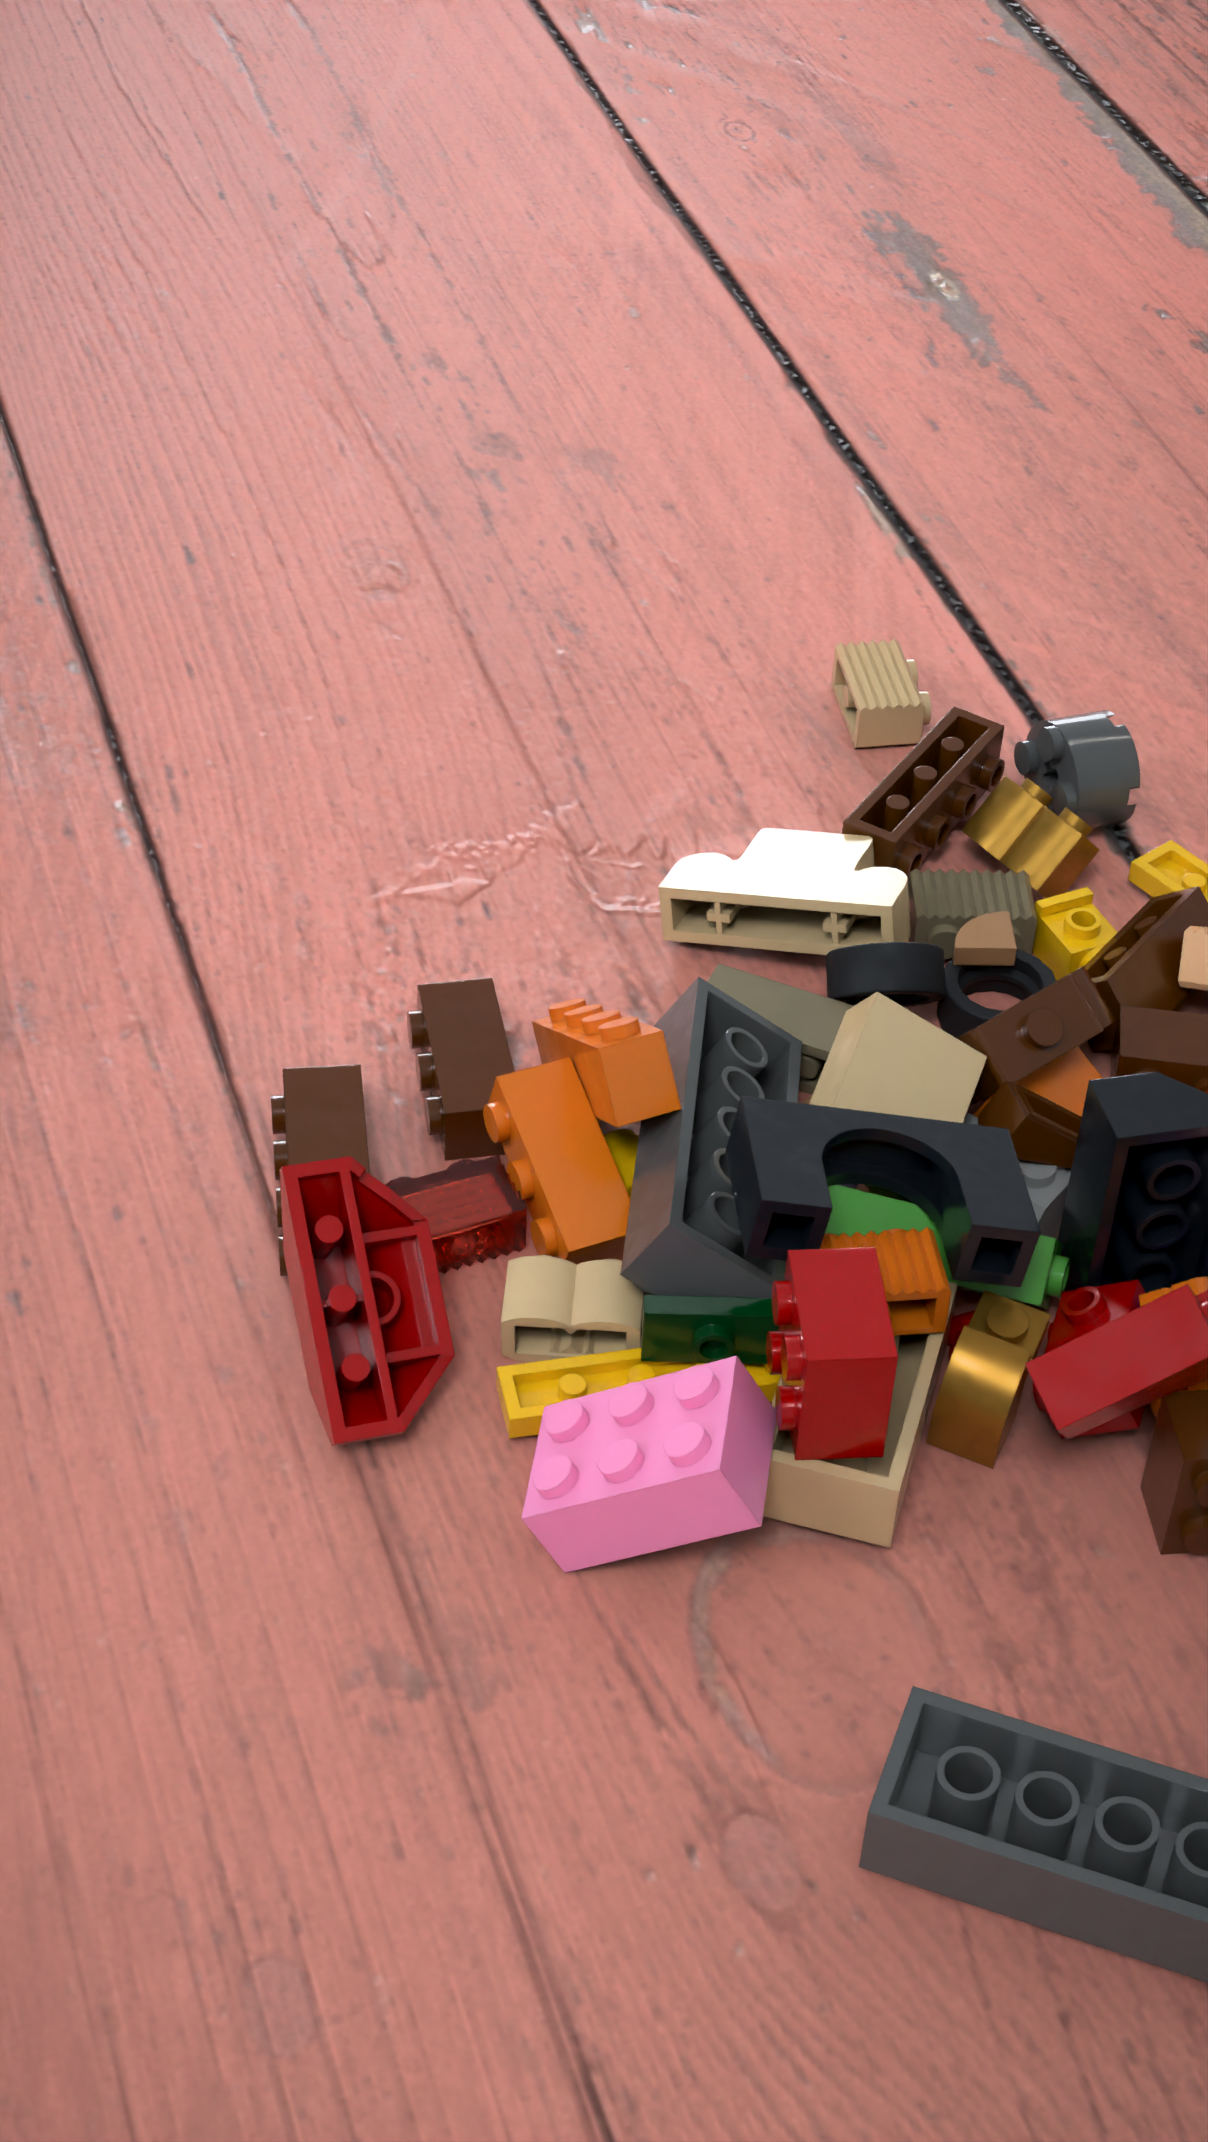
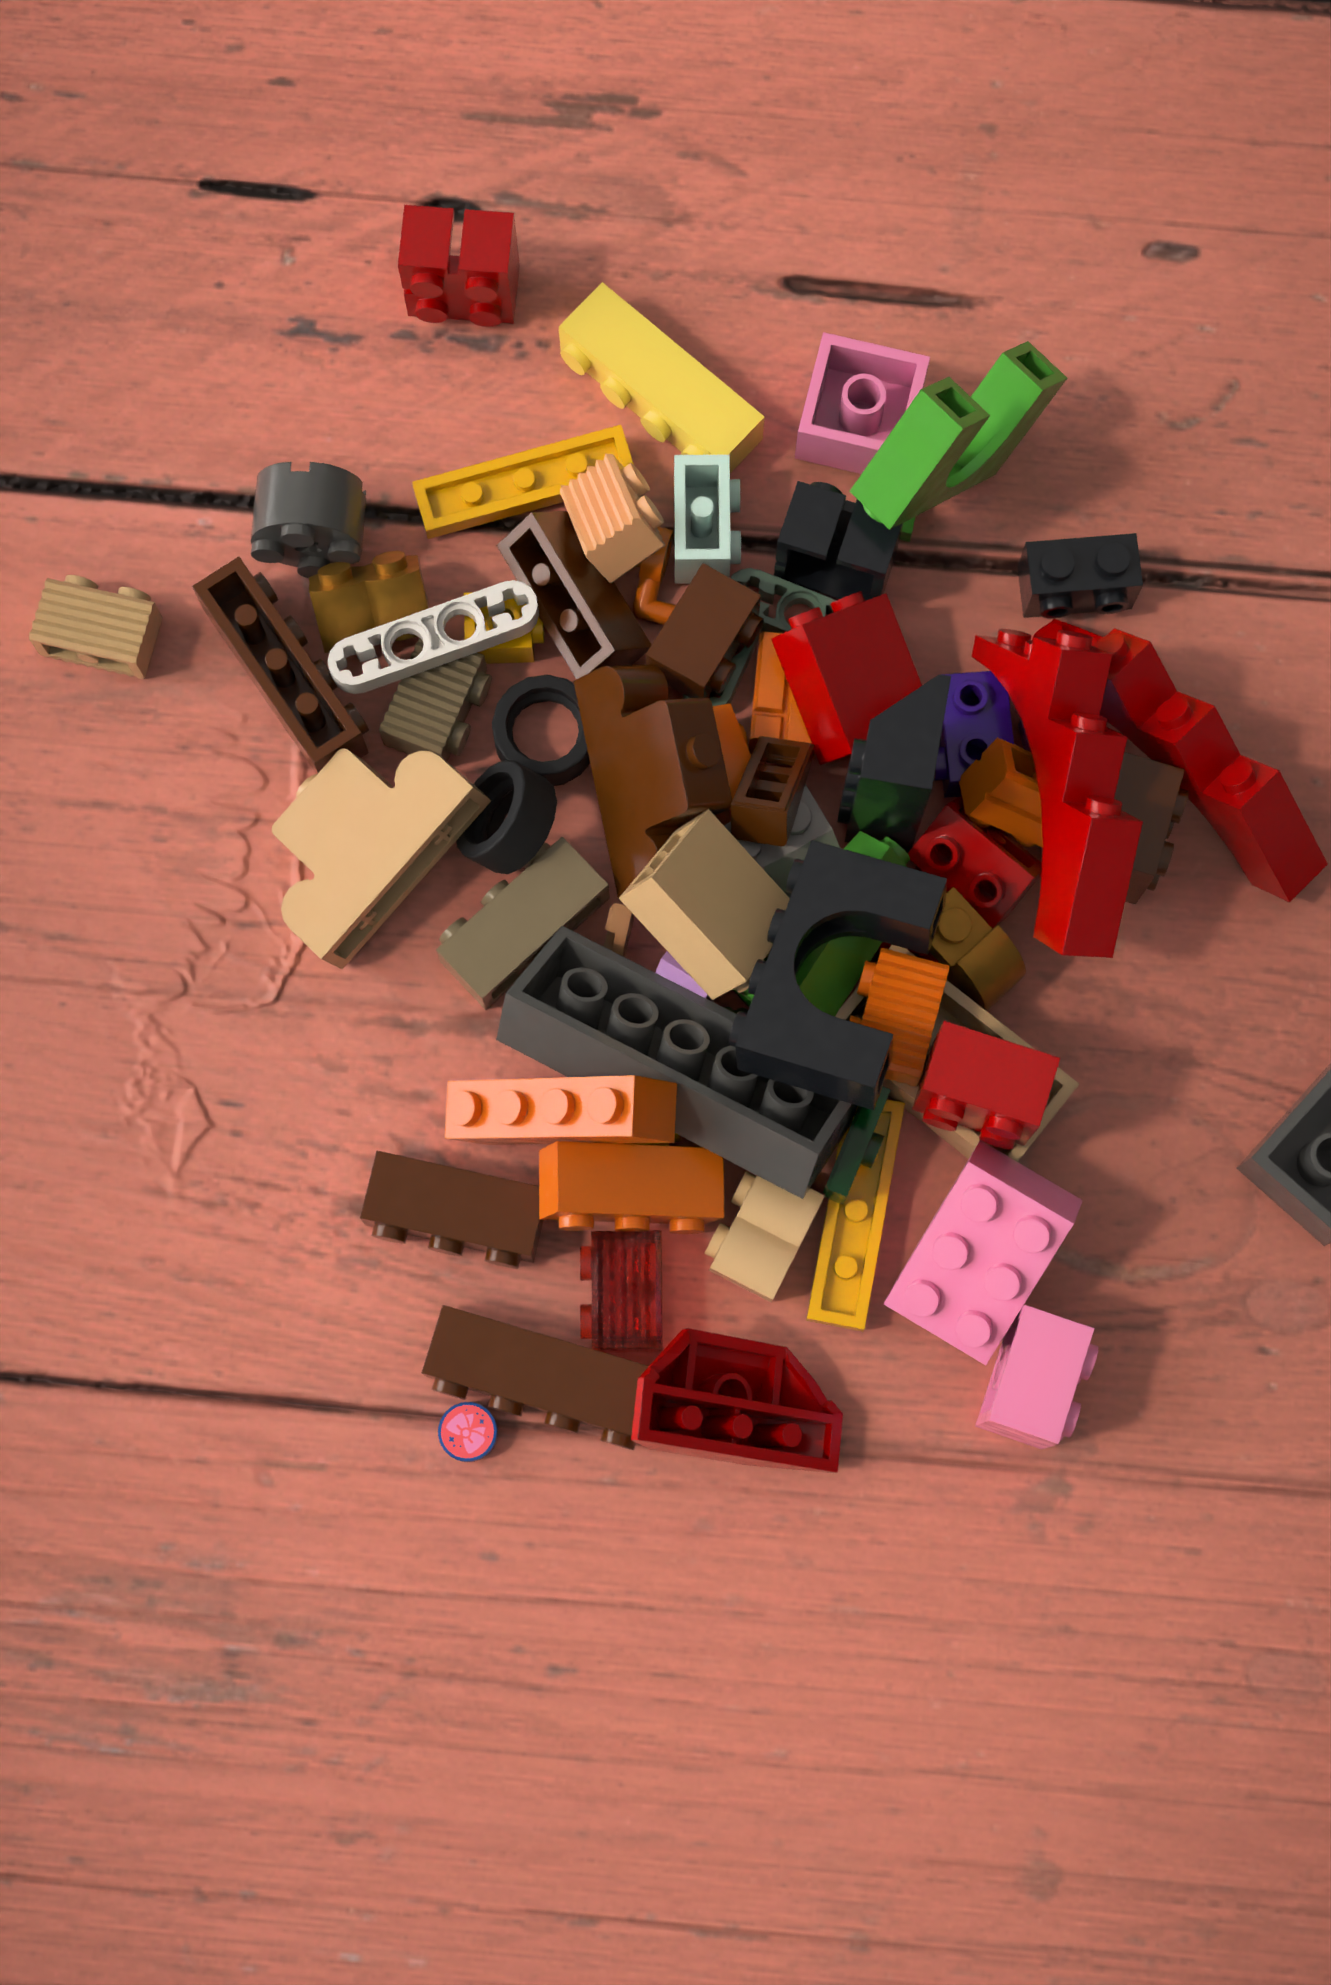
camera: 65 degrees left, 35 degrees up
medium nougat tile [953,911,1017,966] -> none
none -> white beam [328,580,539,694]
none -> tile [438,1402,498,1462]
none -> bright pink brick [975,1305,1098,1449]

